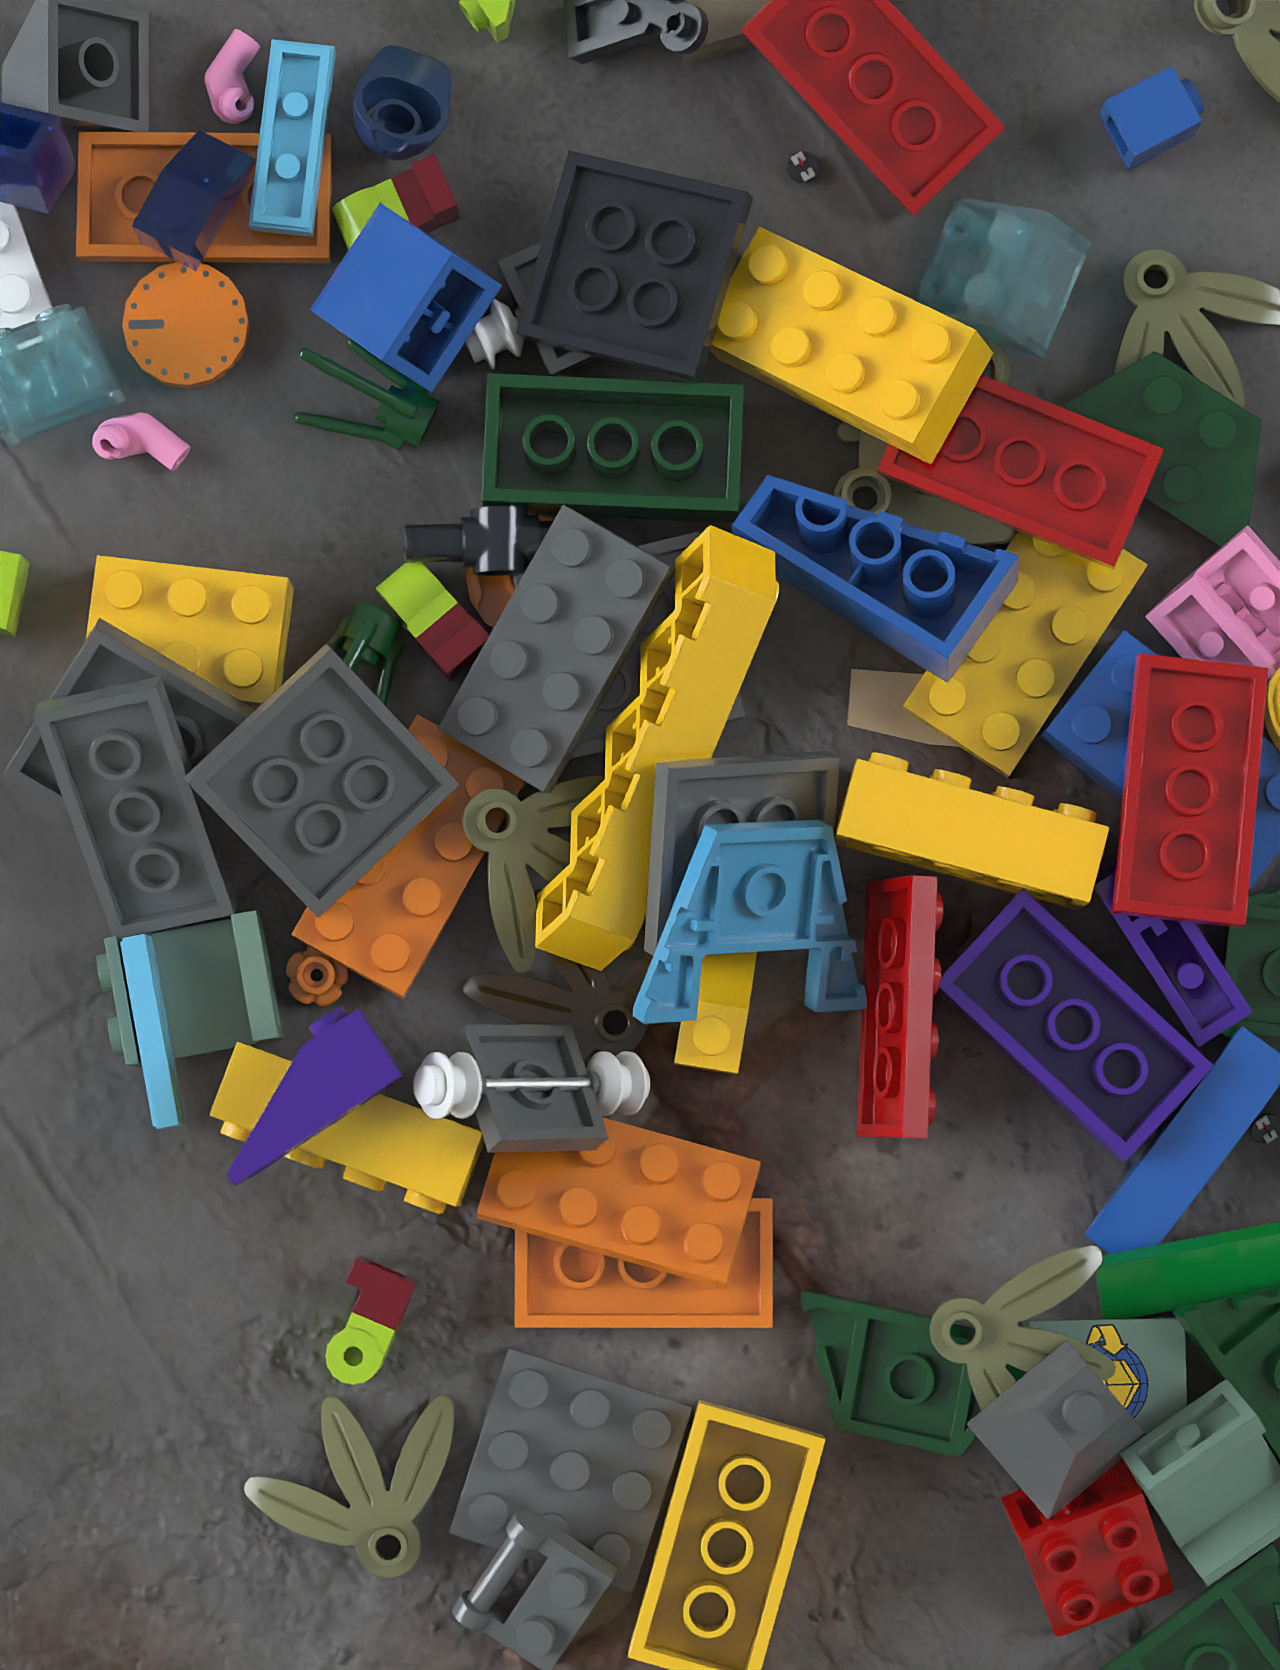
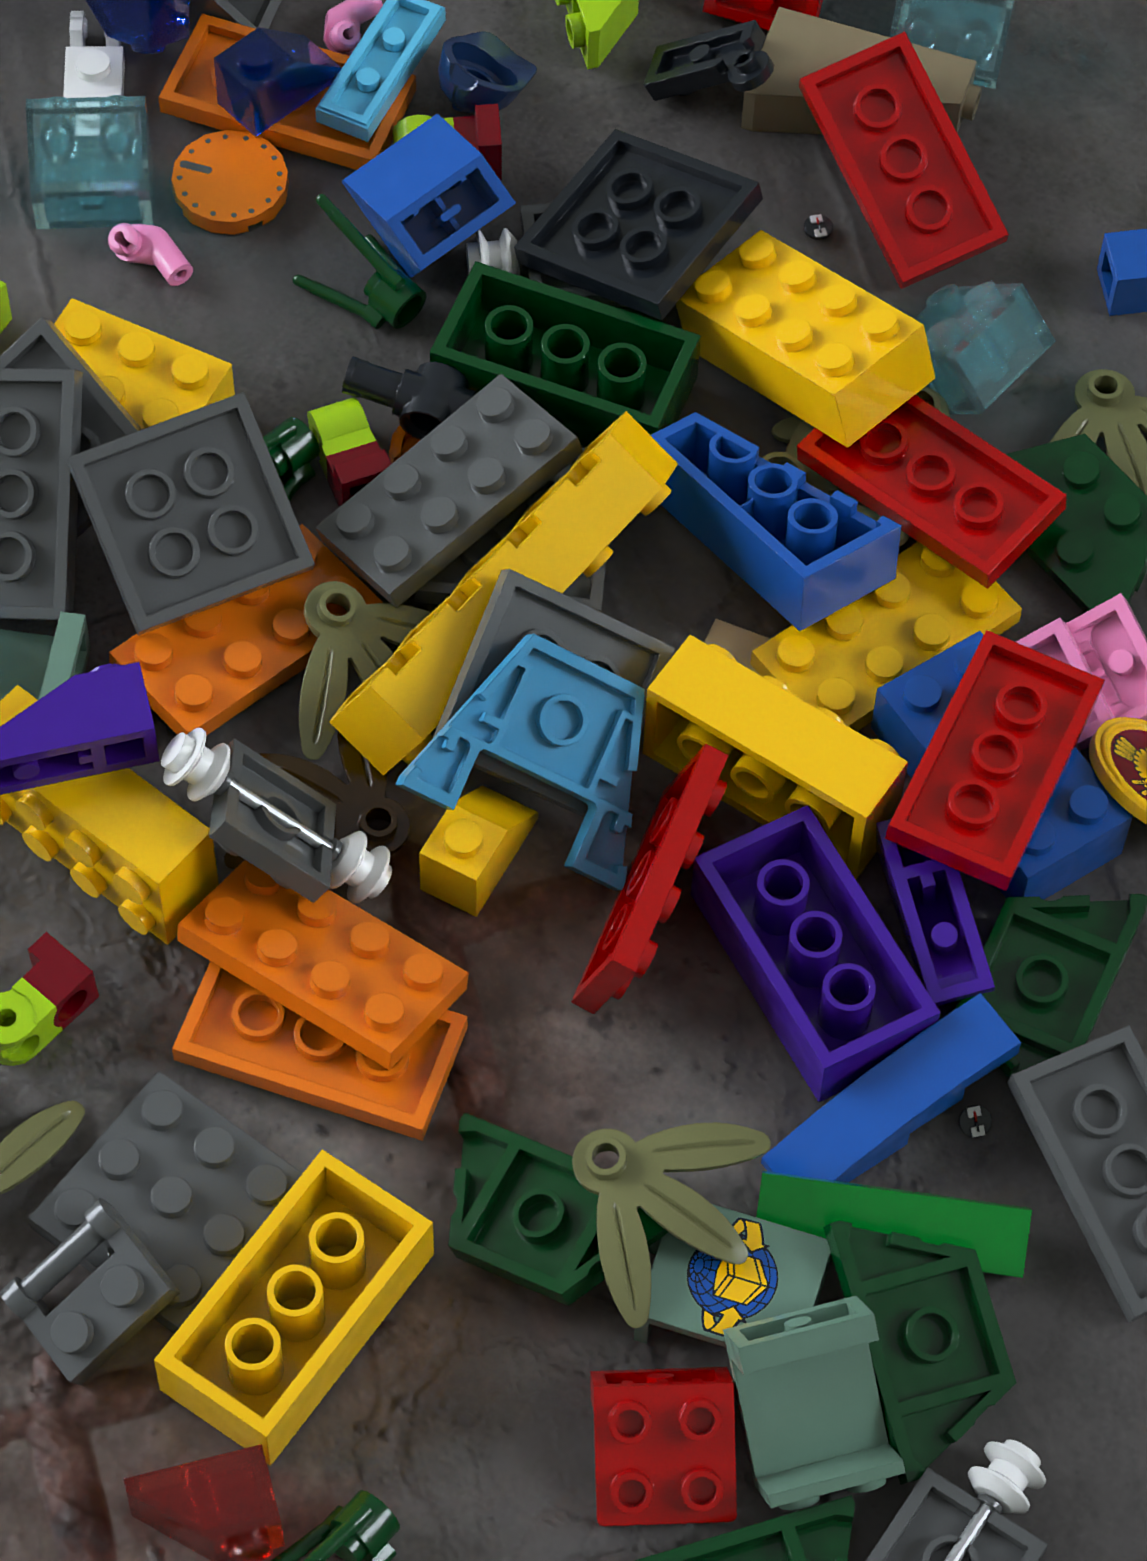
camera: 15 degrees right, 25 degrees down
dark grey slope [967,1340,1146,1520] -> none

